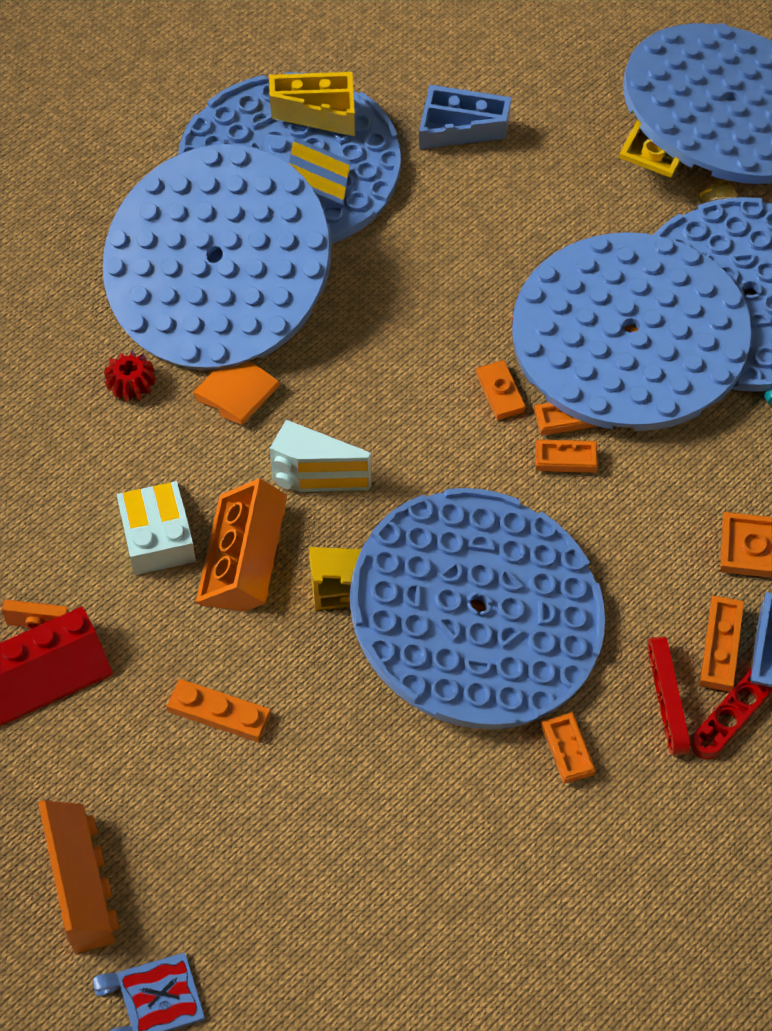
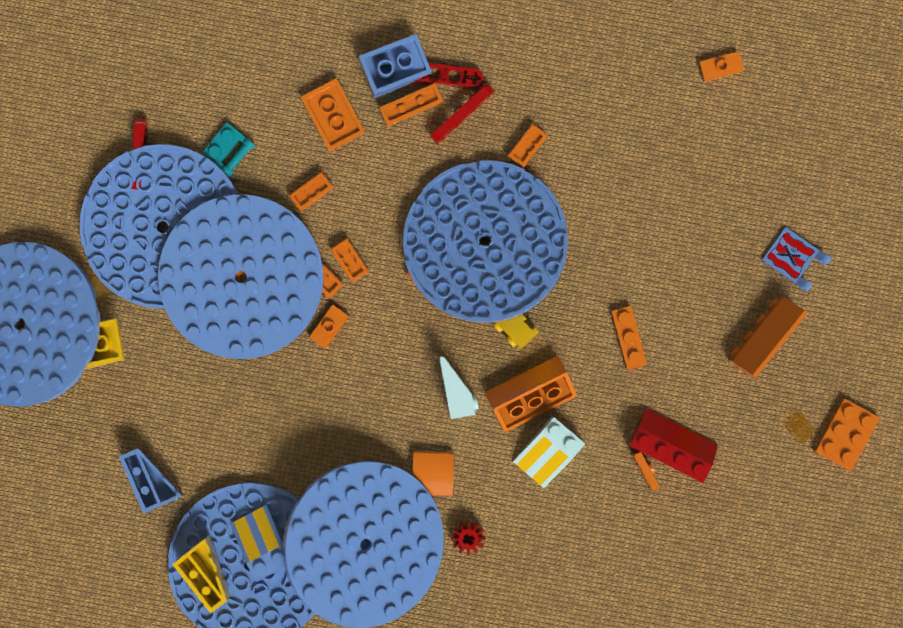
camera: 130 degrees left, 30 degrees up
none -> orange plate [289,171,334,212]

